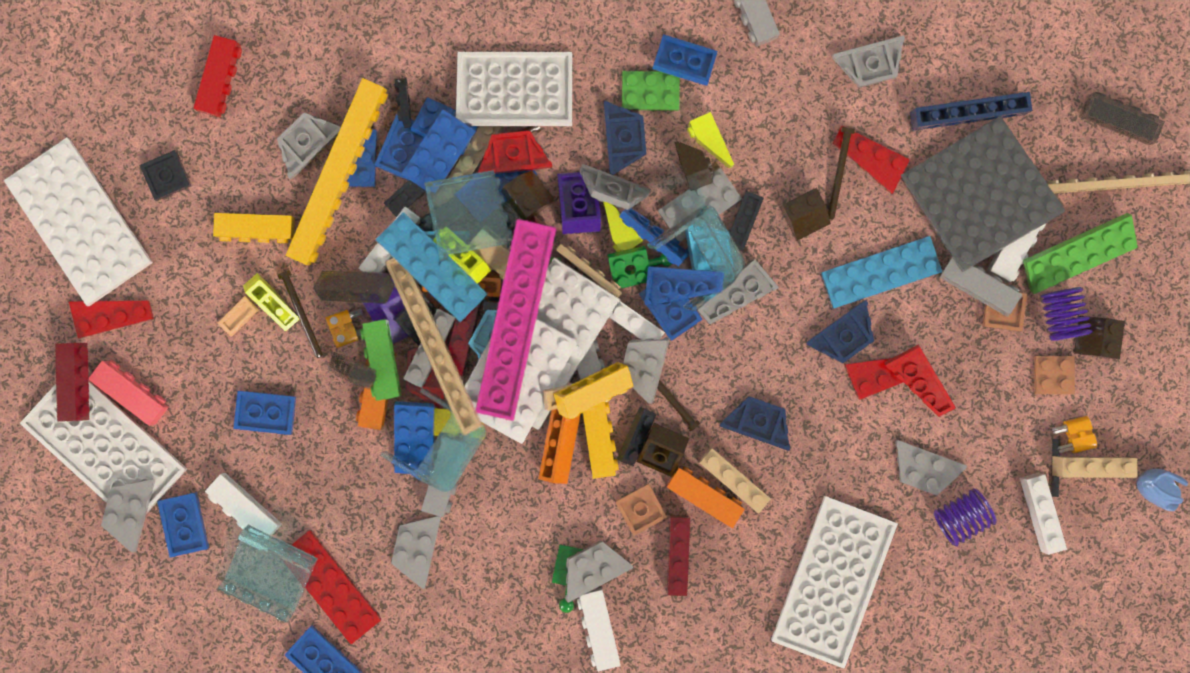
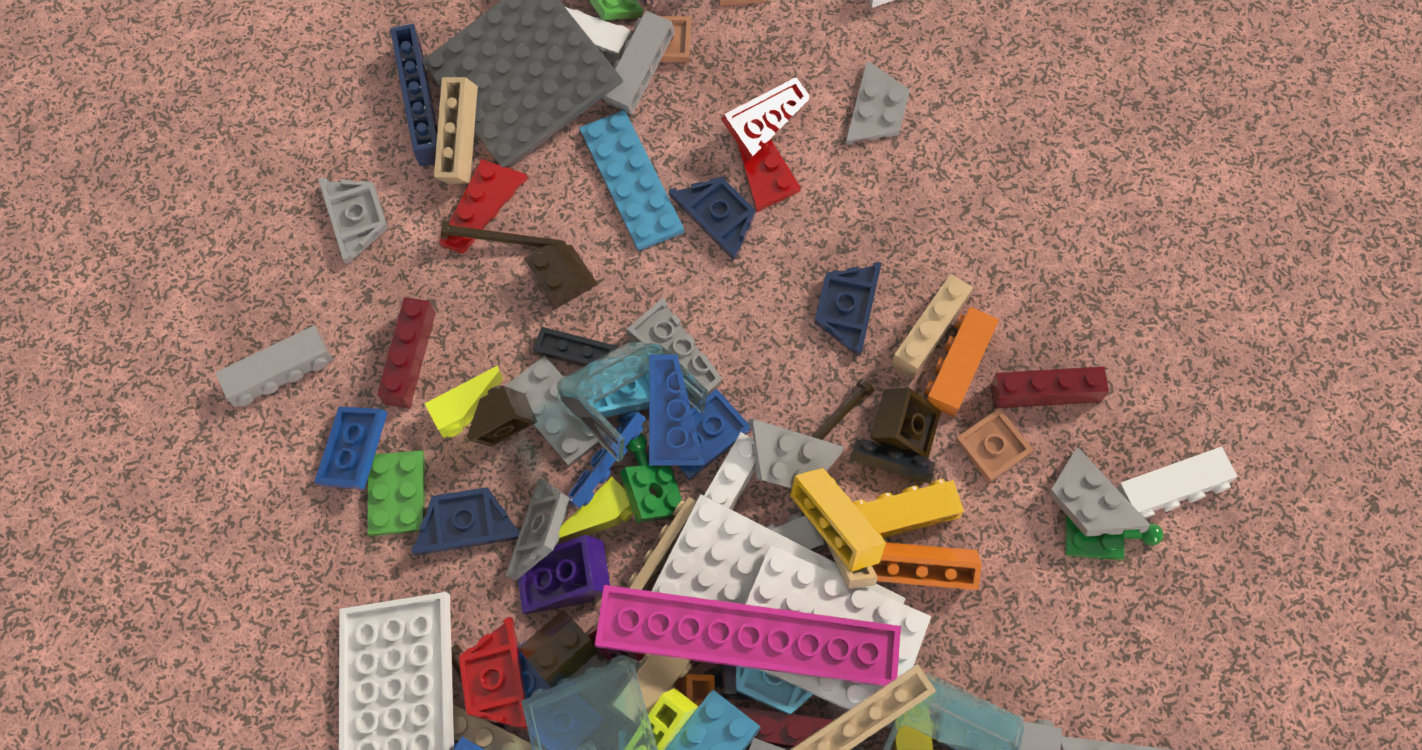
camera: 90 degrees left, 20 degrees down
white plate [771,496,898,668] -> none
dark purple piece [934,488,997,547] -> none
none -> dark red brick [377,297,436,409]
none -> tan brick [434,77,478,184]

